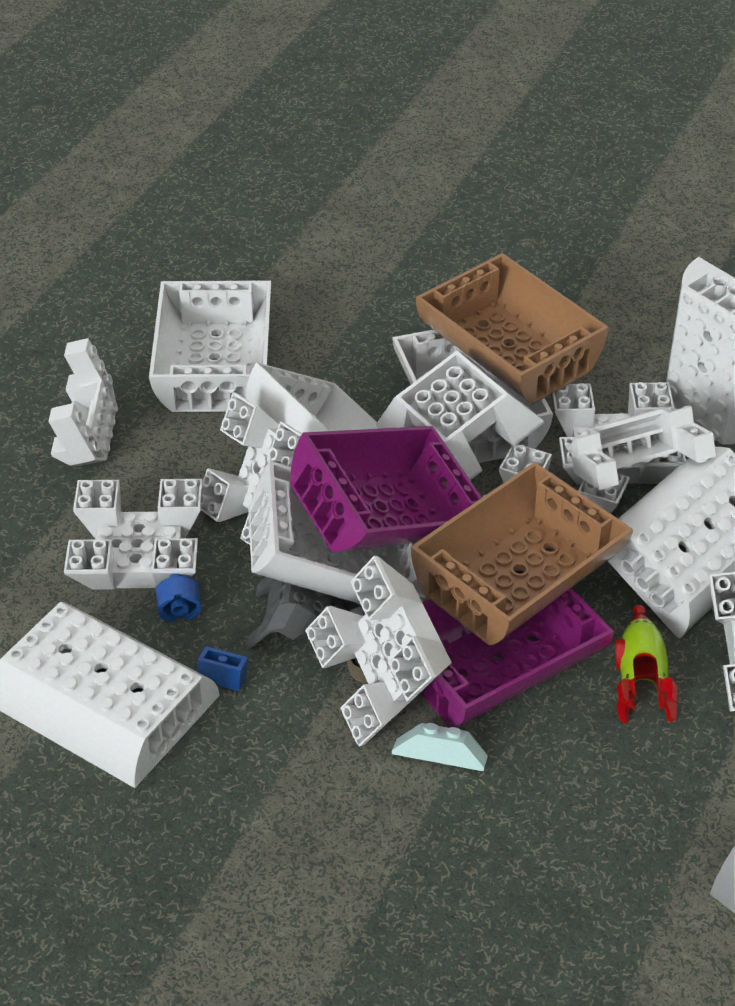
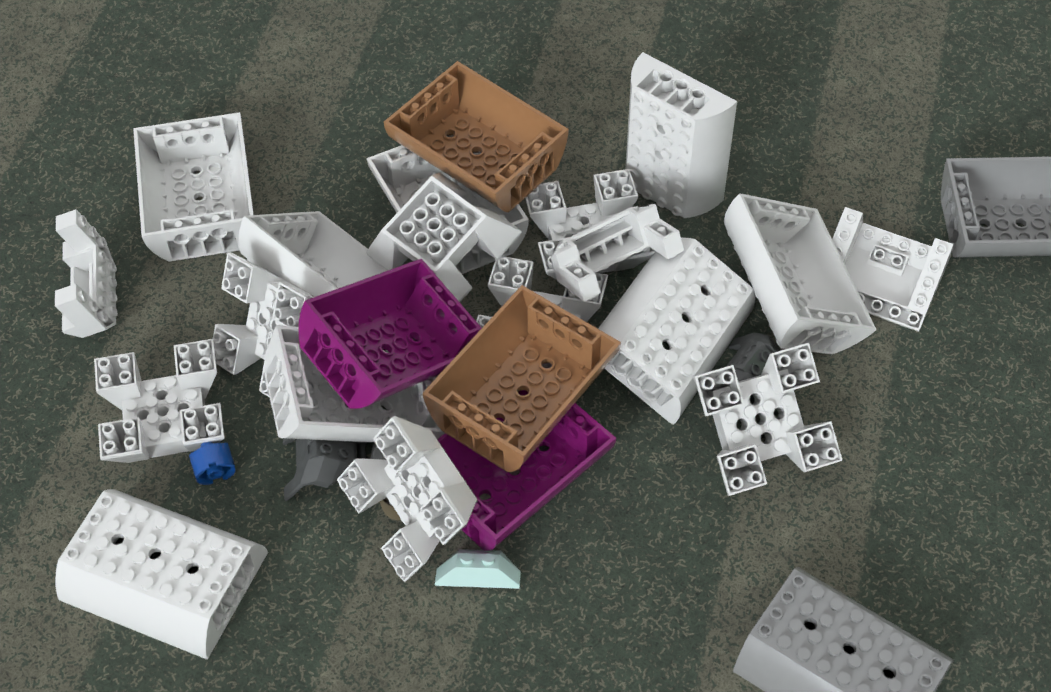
camera: 10 degrees left, 10 degrees up
blue brick [197,646,248,691] -> none
piece [615,605,678,724] -> none

